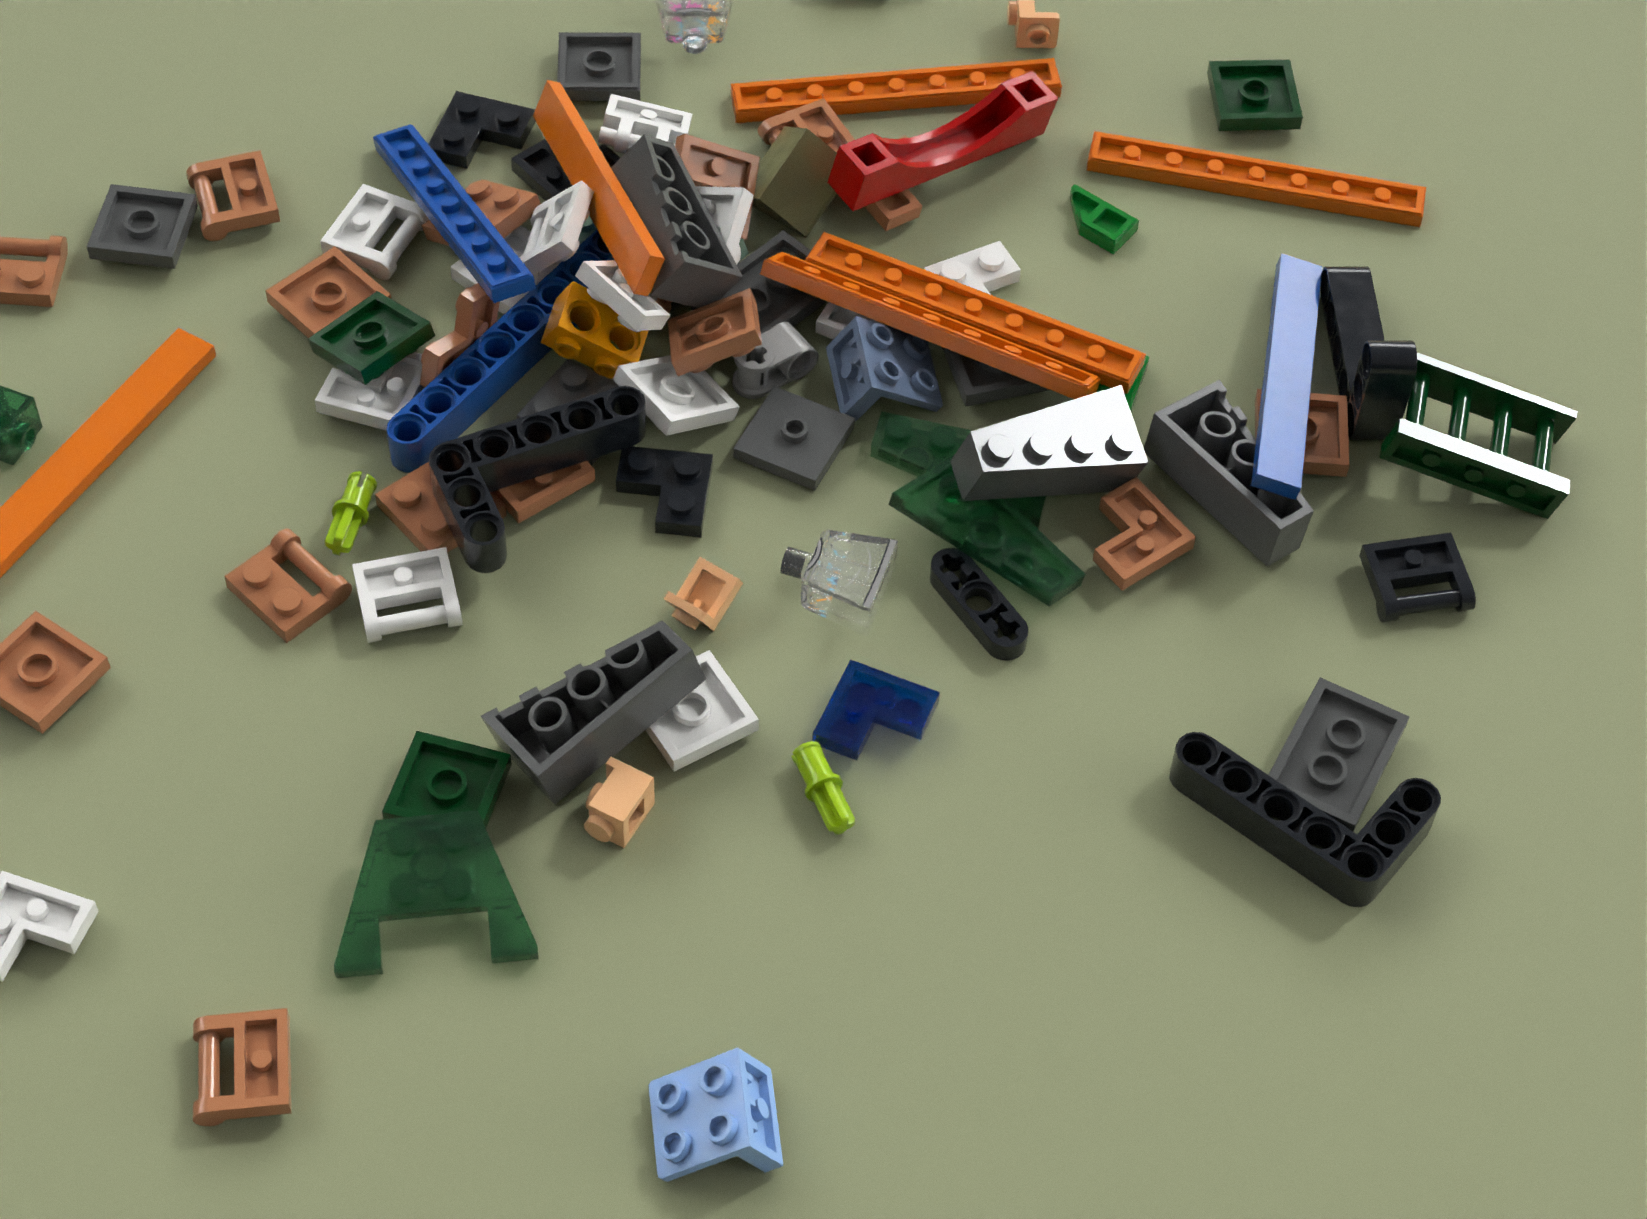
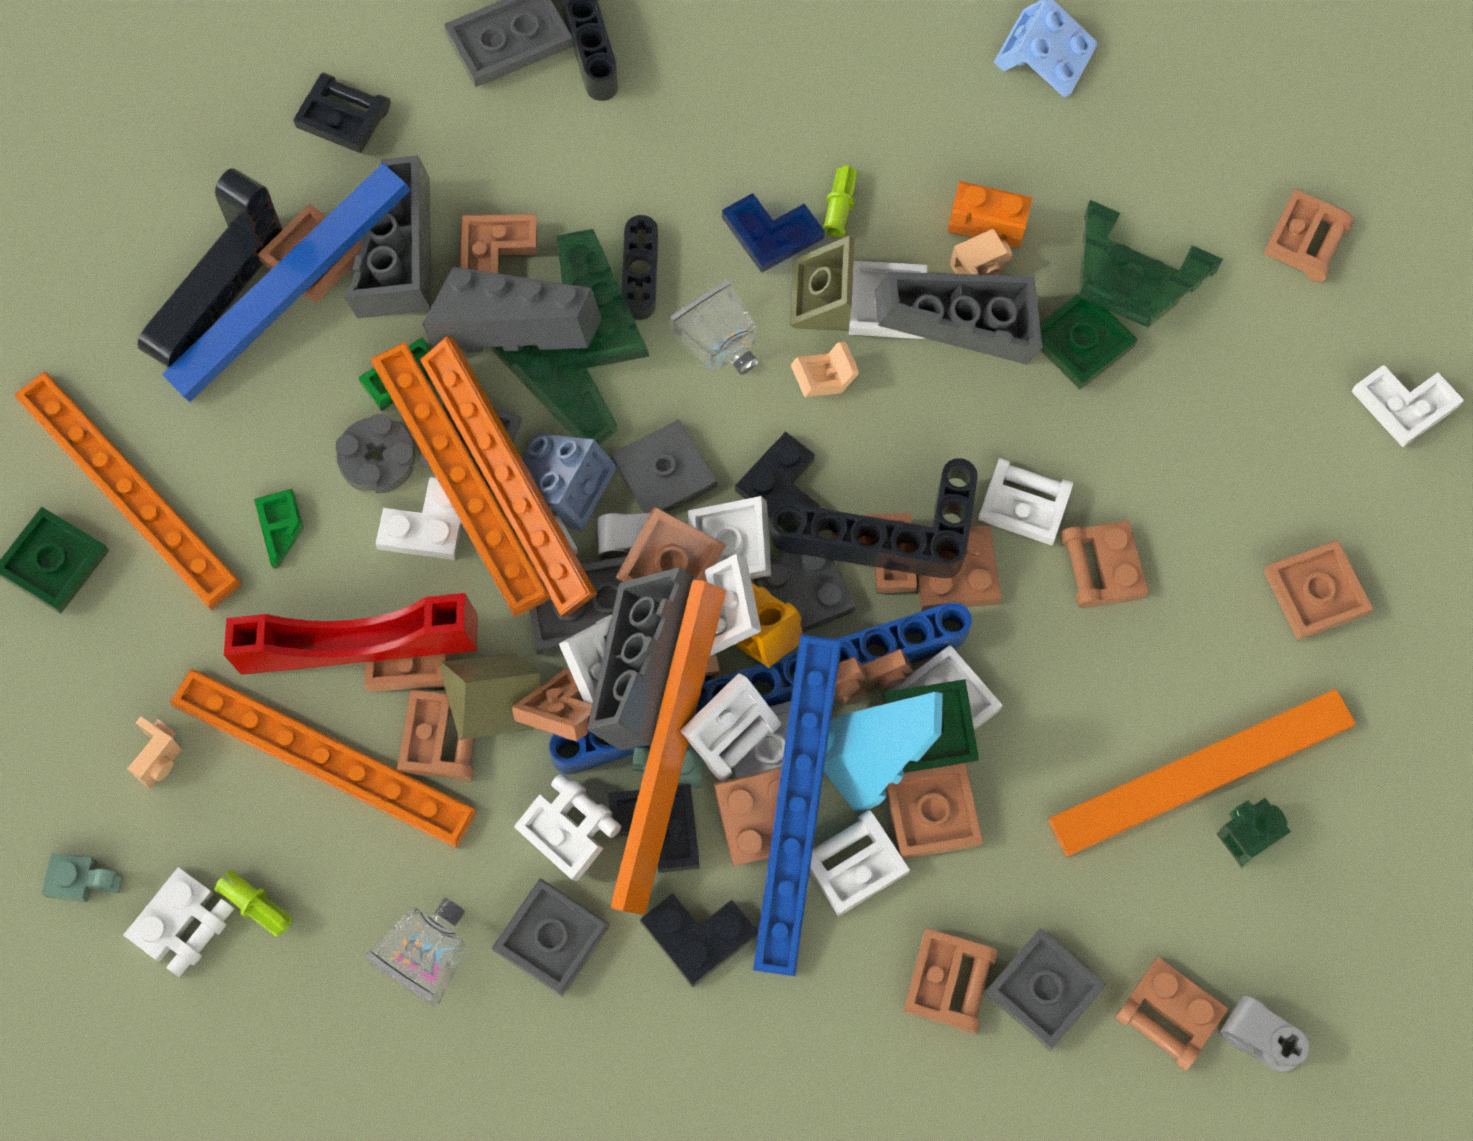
camera: 145 degrees left, 15 degrees up
lime axle [324,471,377,556] -> none
dark green fence [1379,353,1577,519] -> none
none -> dark grey plate [336,414,415,493]
none -> olive slope [790,235,855,331]
none -> medium azure wedge [824,692,943,813]
none -> orange brick [947,181,1033,249]

